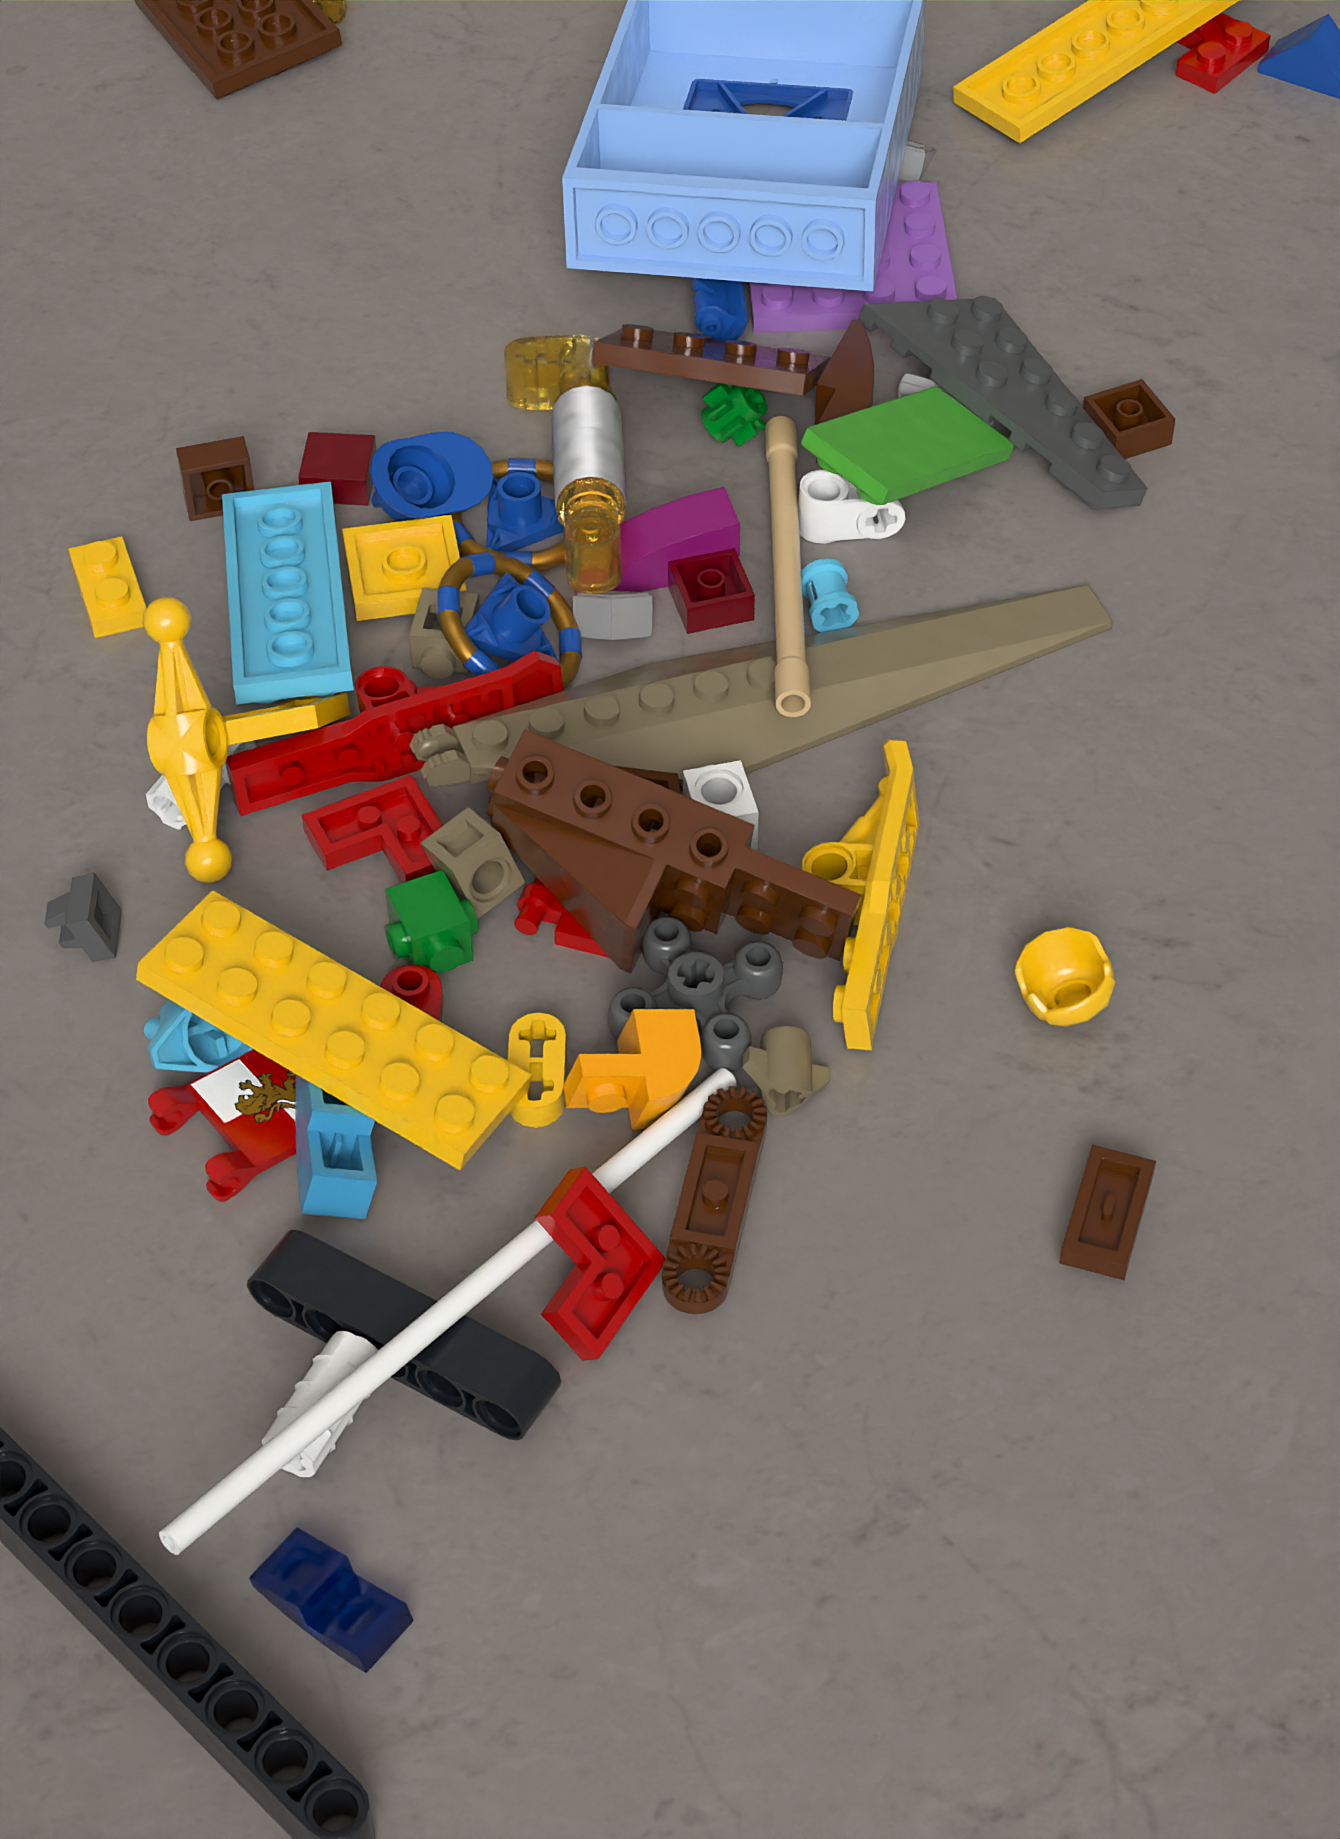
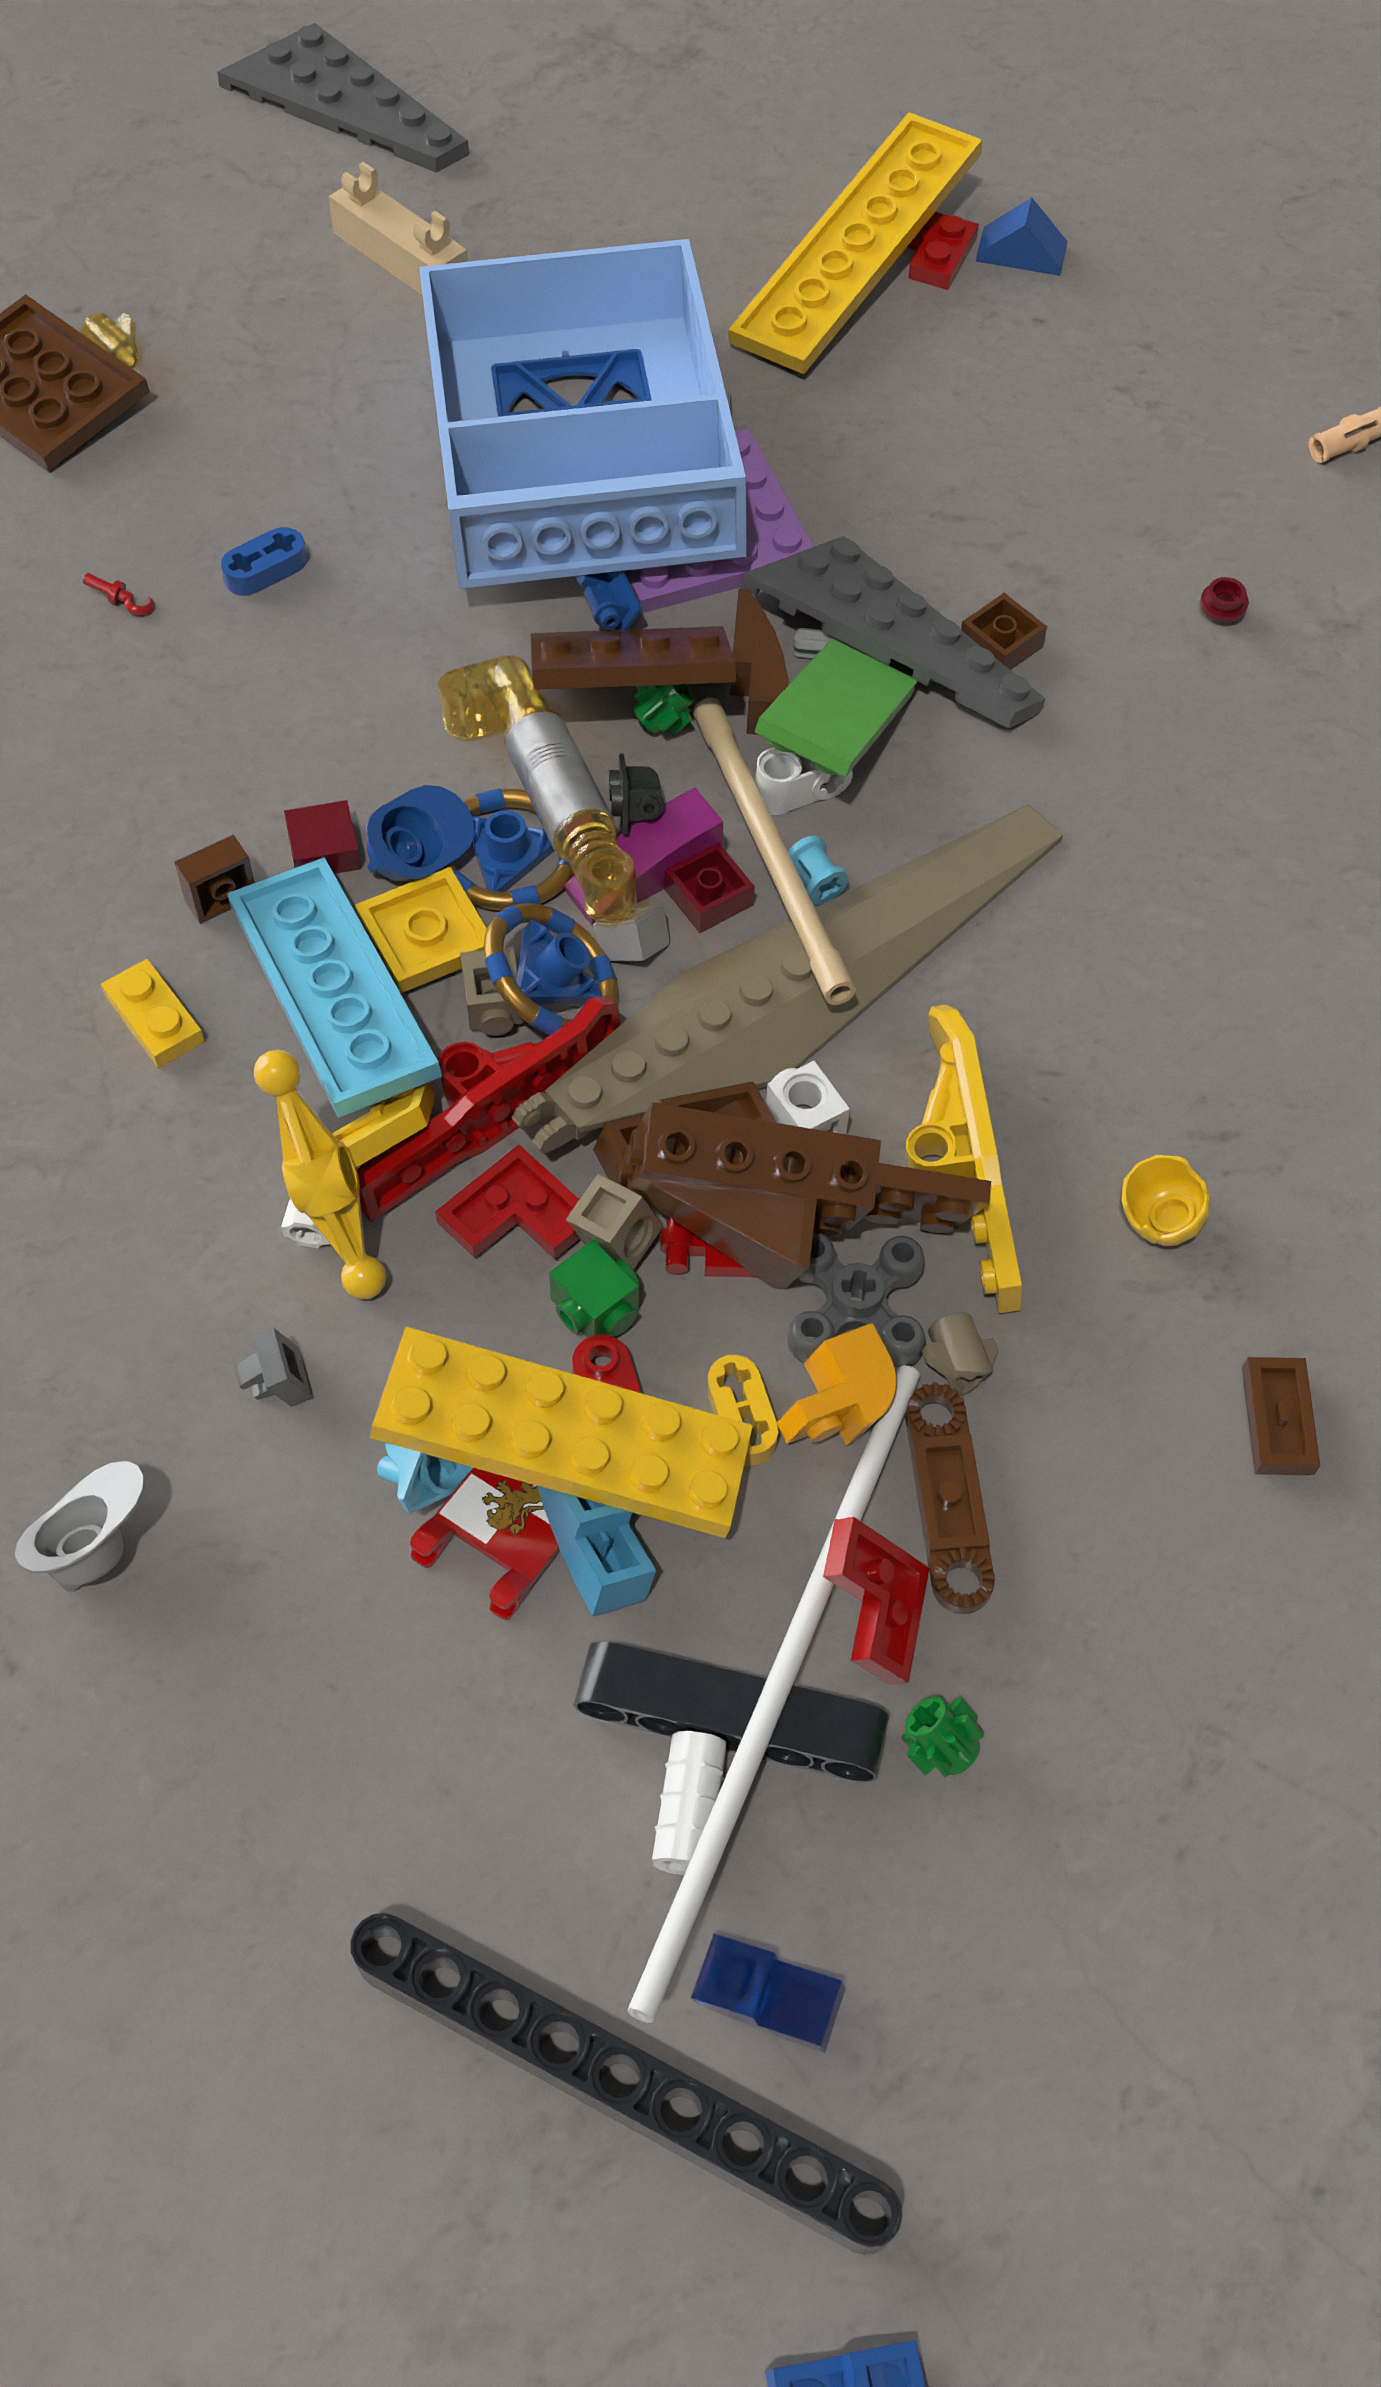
camera: 20 degrees left, 10 degrees up
none -> red hand [83,573,154,616]
none -> blue beam [221,527,307,595]
none -> pearl dark grey hinge [609,754,664,834]
none -> green gear [901,1696,984,1777]

